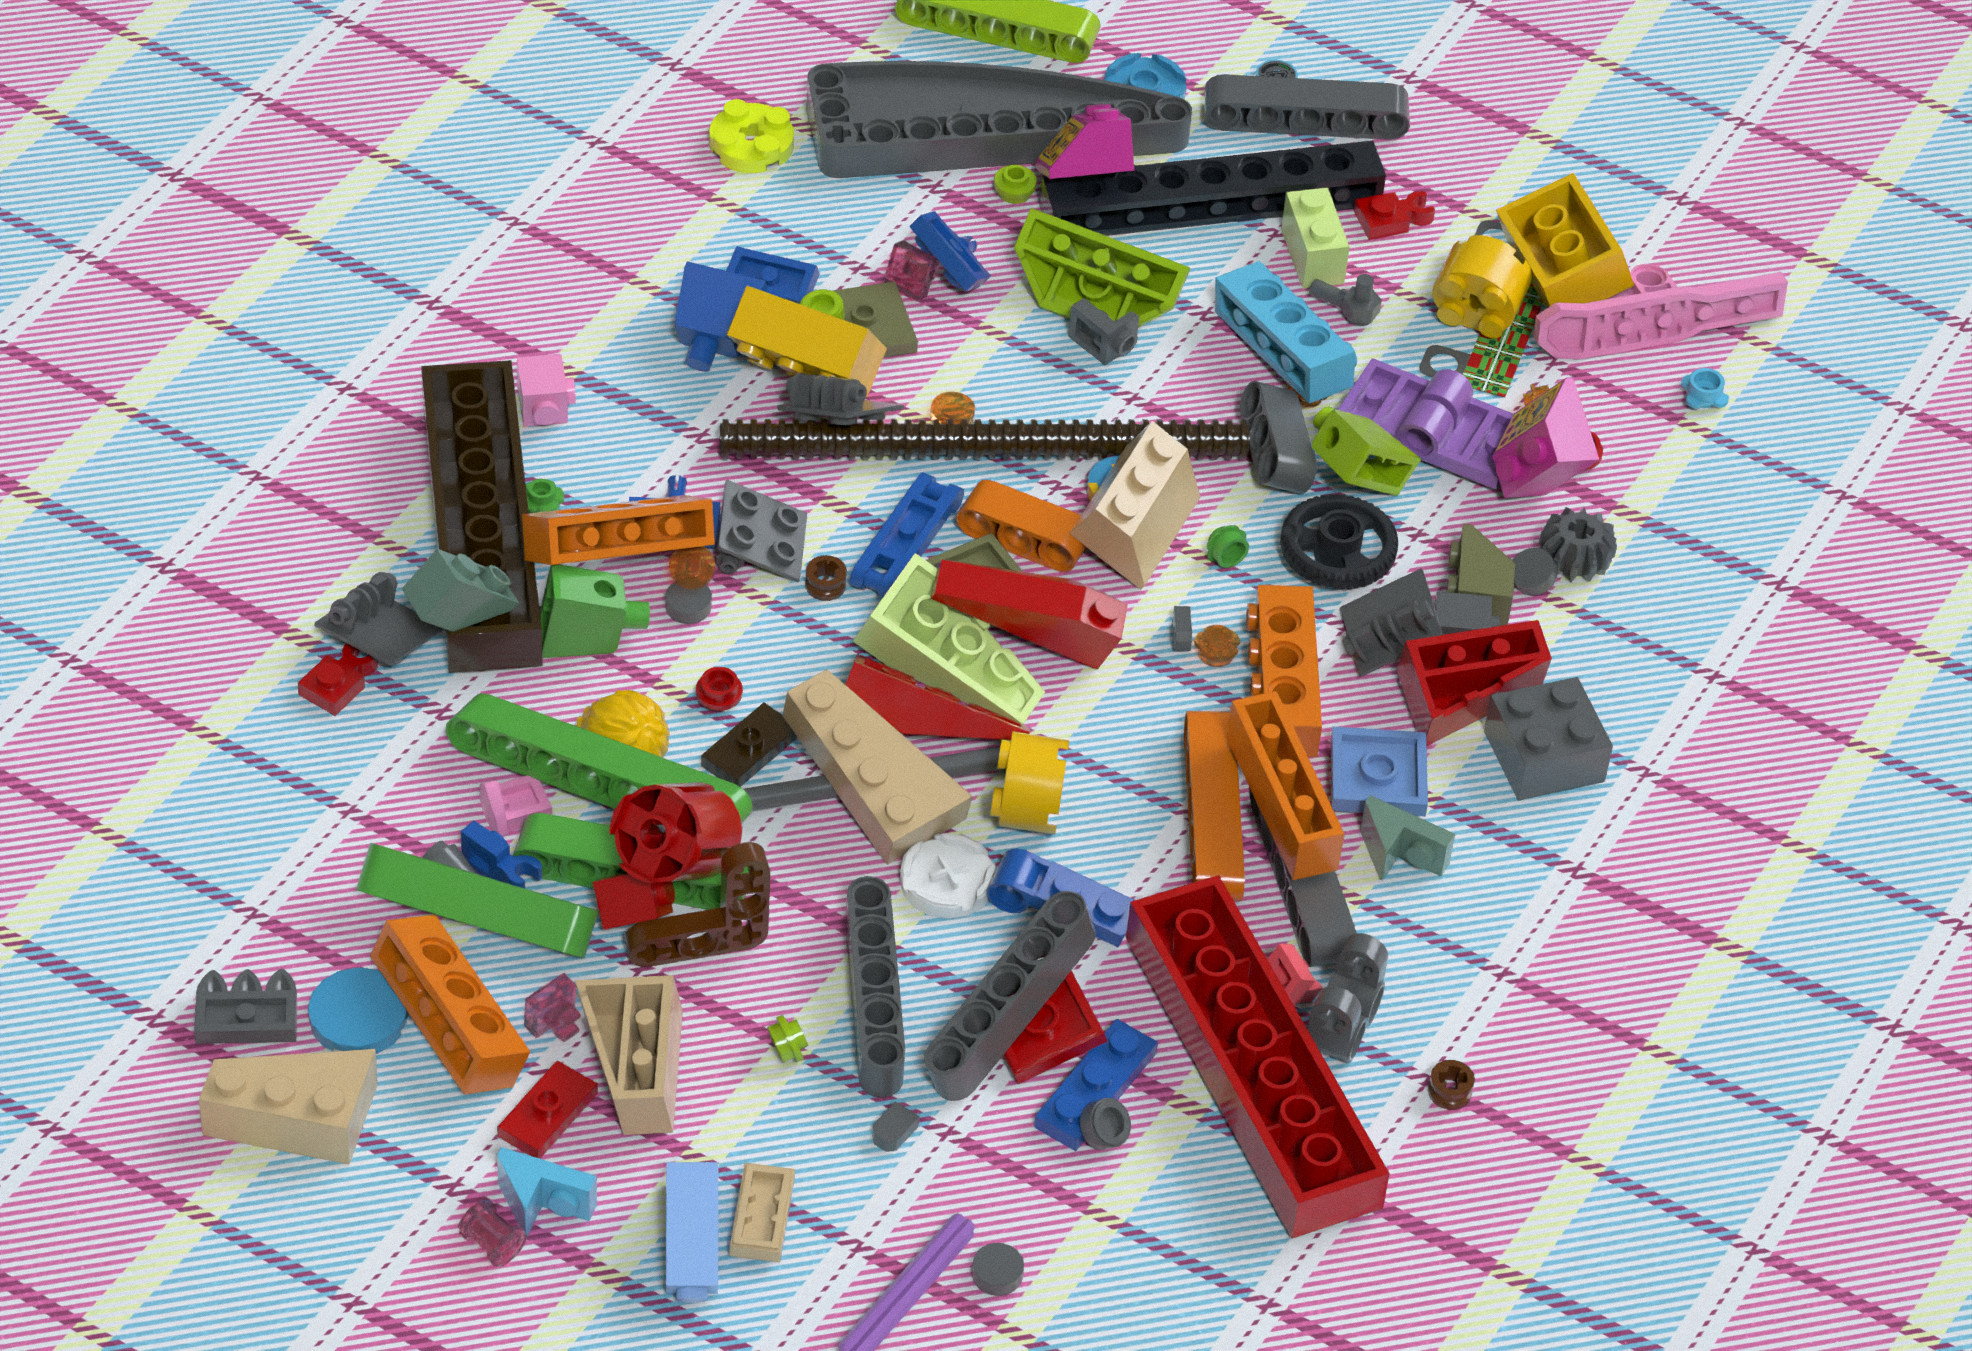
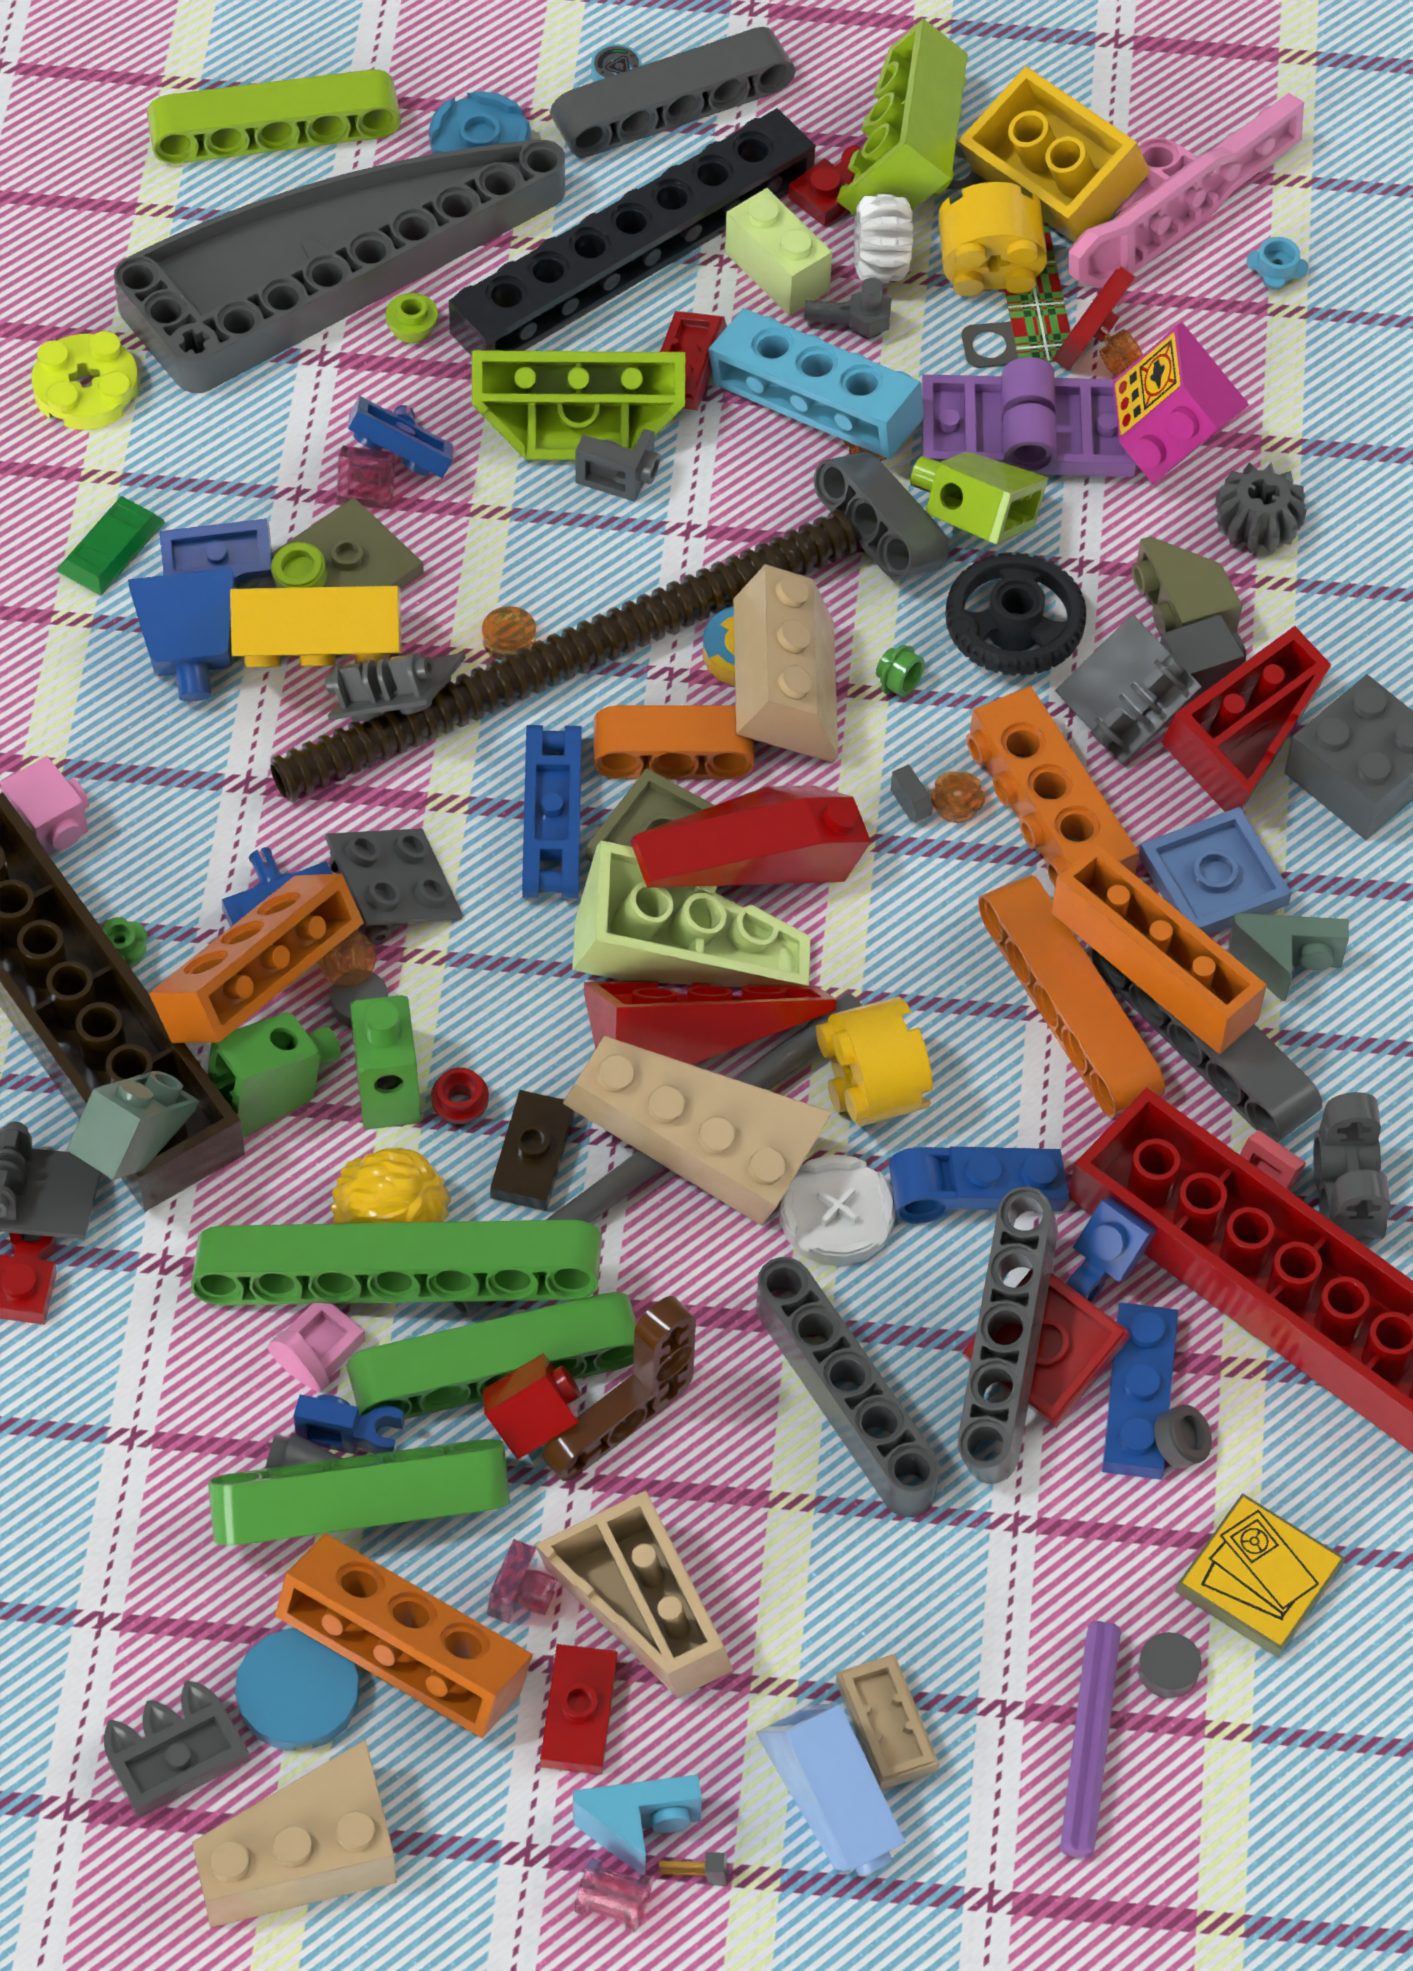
camera: 25 degrees left, 10 degrees up
red cylinder [609,782,743,884] -> none
lime plate [767,1014,809,1063] -> none
reddish brown bush [805,555,847,601] -> none
dark grey piece [872,1101,920,1152] -> none
dark pink slope [1036,104,1134,179] -> none
dark grey tile [1513,548,1558,595] -> none
none -> green tile [57,496,165,596]
none -> bright green torso [350,995,421,1129]
none -> piece [659,1852,729,1886]
none -> red plate [660,311,727,410]
none -> lime wedge [837,18,968,216]
none -> white gear [853,194,913,283]
none -> red plate [1054,267,1135,371]
none -> blue plate [1066,1197,1157,1302]
none -> yellow tile [1175,1493,1345,1658]

